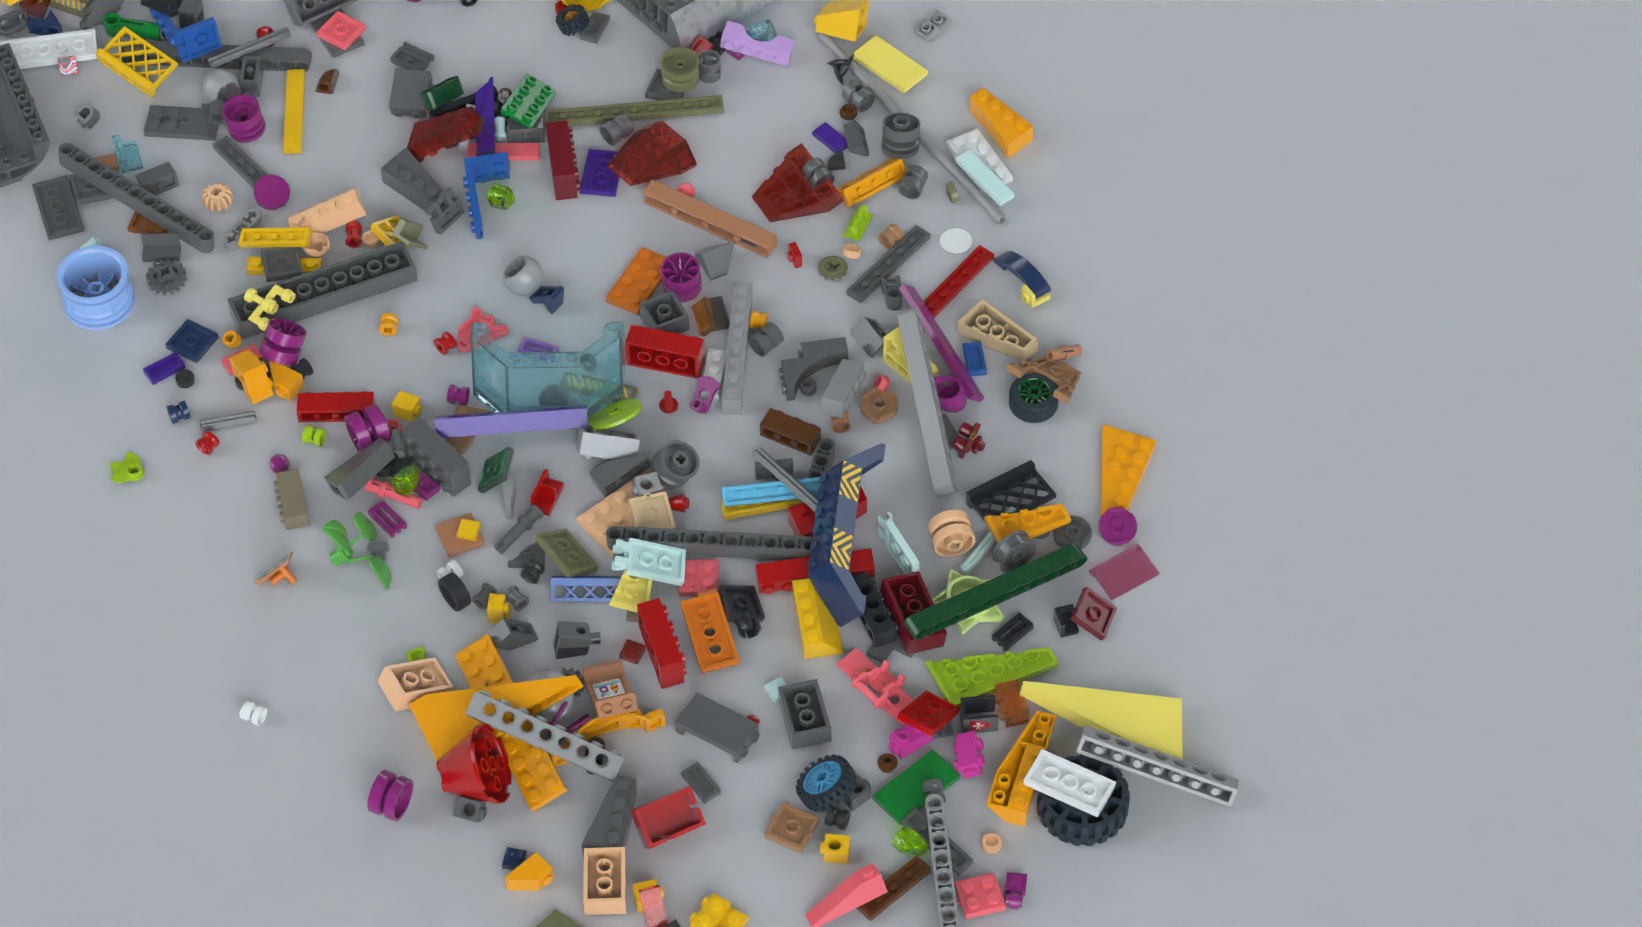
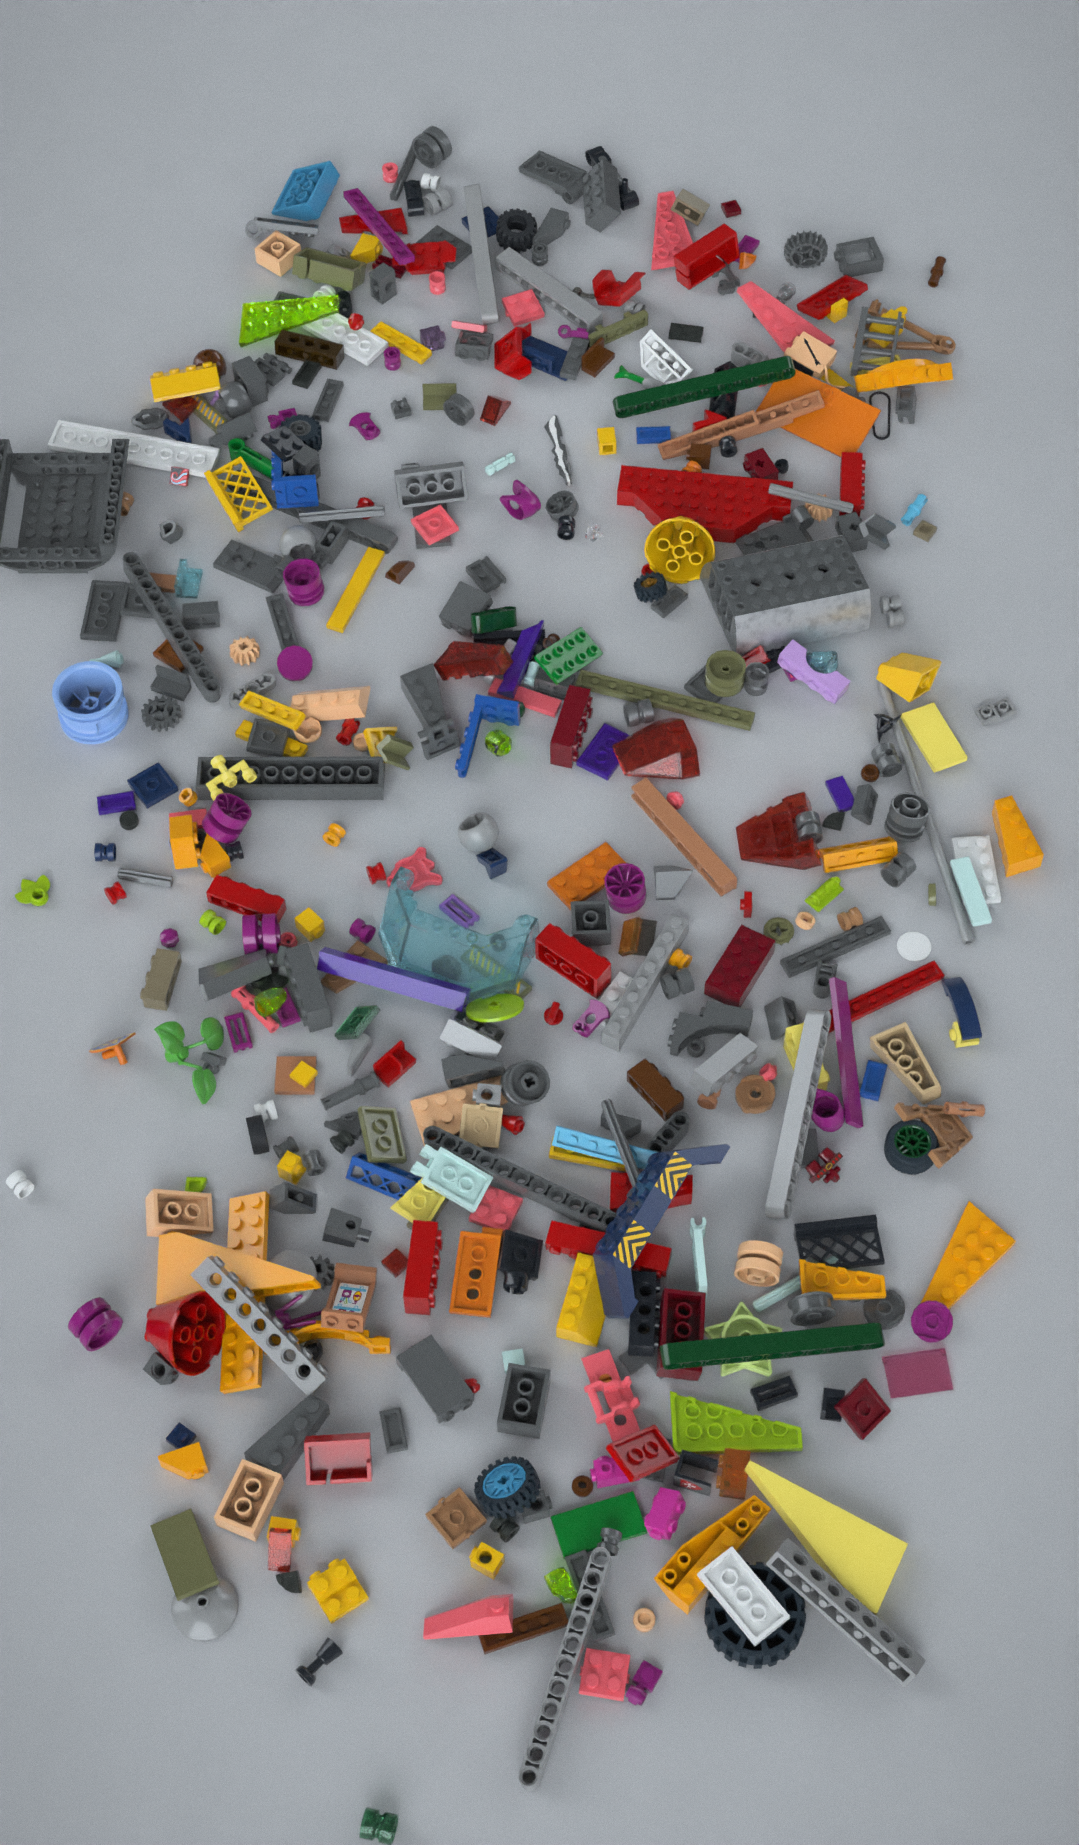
camera: 25 degrees right, 5 degrees up
none -> dark red brick [704,924,776,1008]

